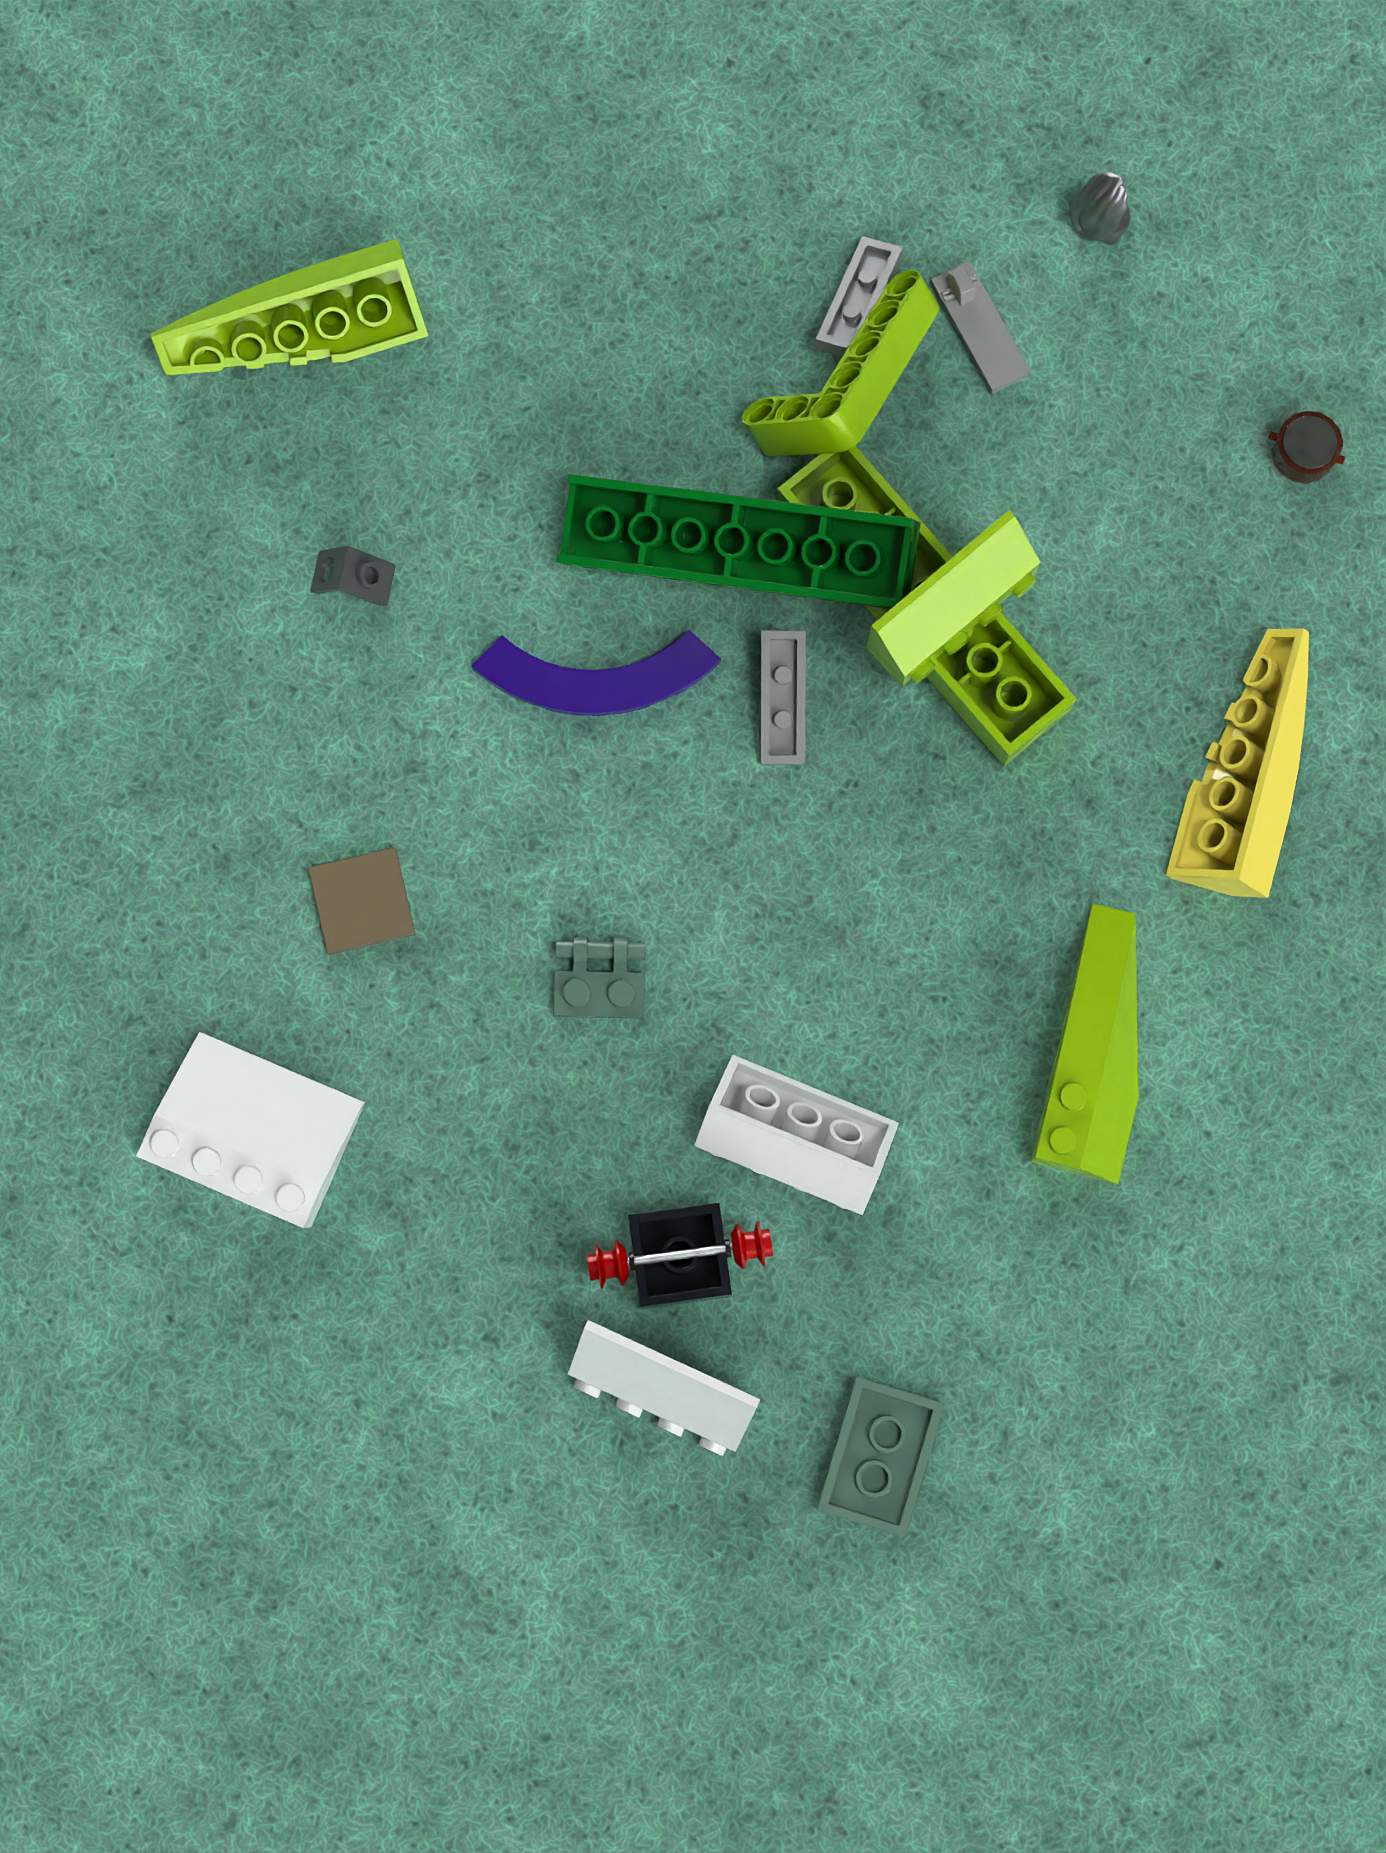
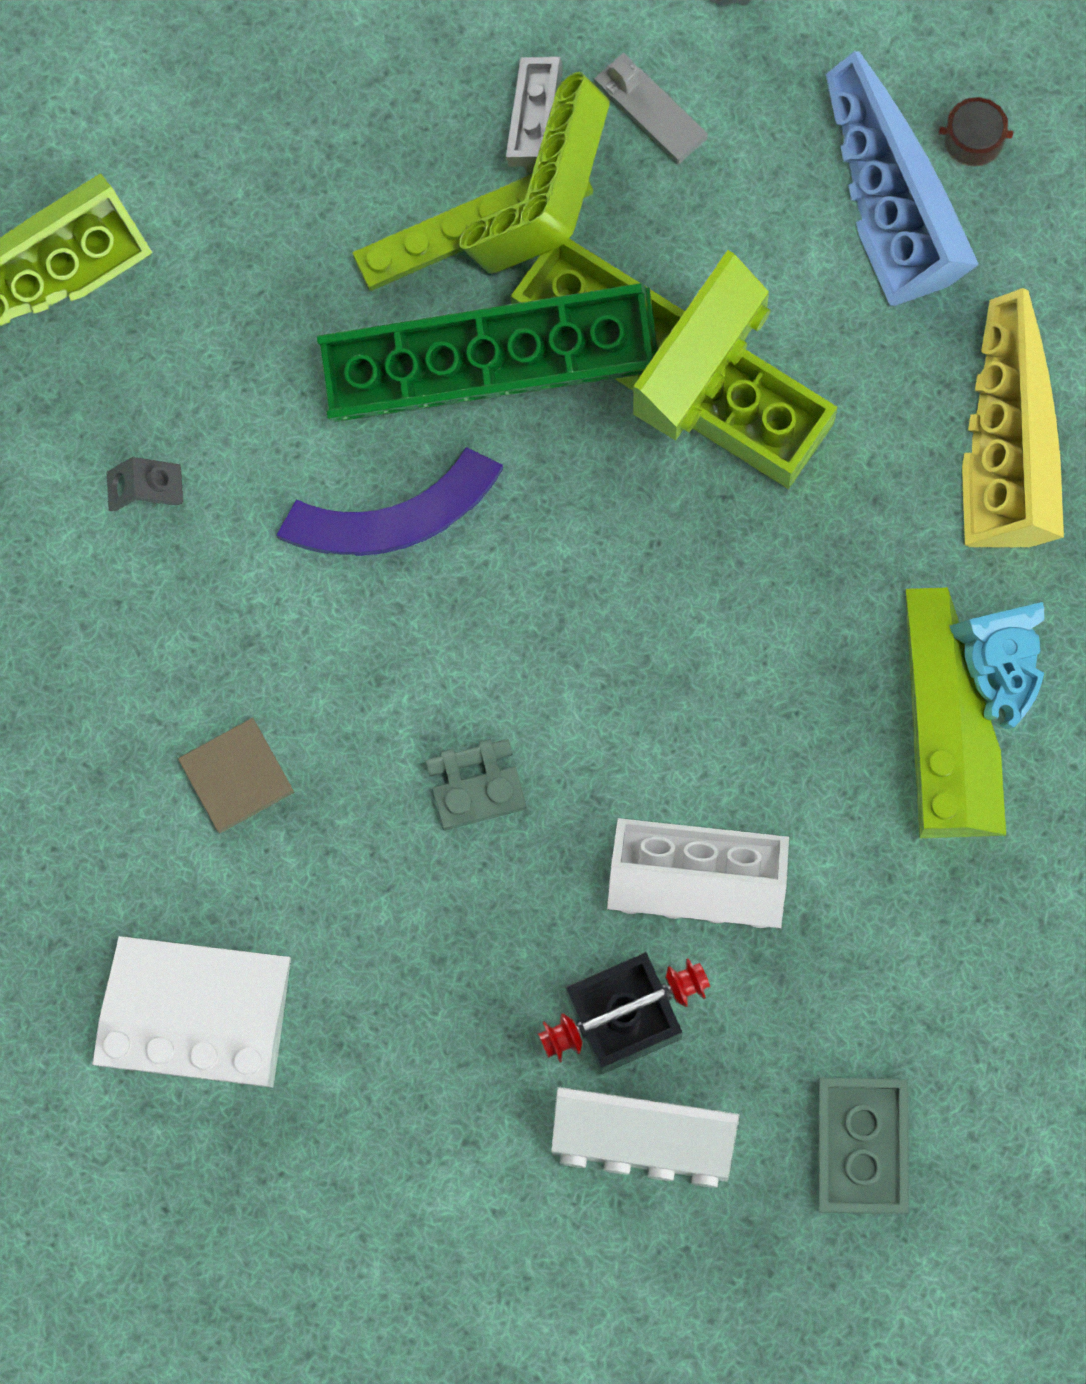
camera: 10 degrees left, 5 degrees down
light grey hinge [760,630,806,764] -> none
none -> lime plate [352,174,593,291]
none -> light blue wedge [826,51,979,306]
none -> medium azure piece [949,602,1044,729]

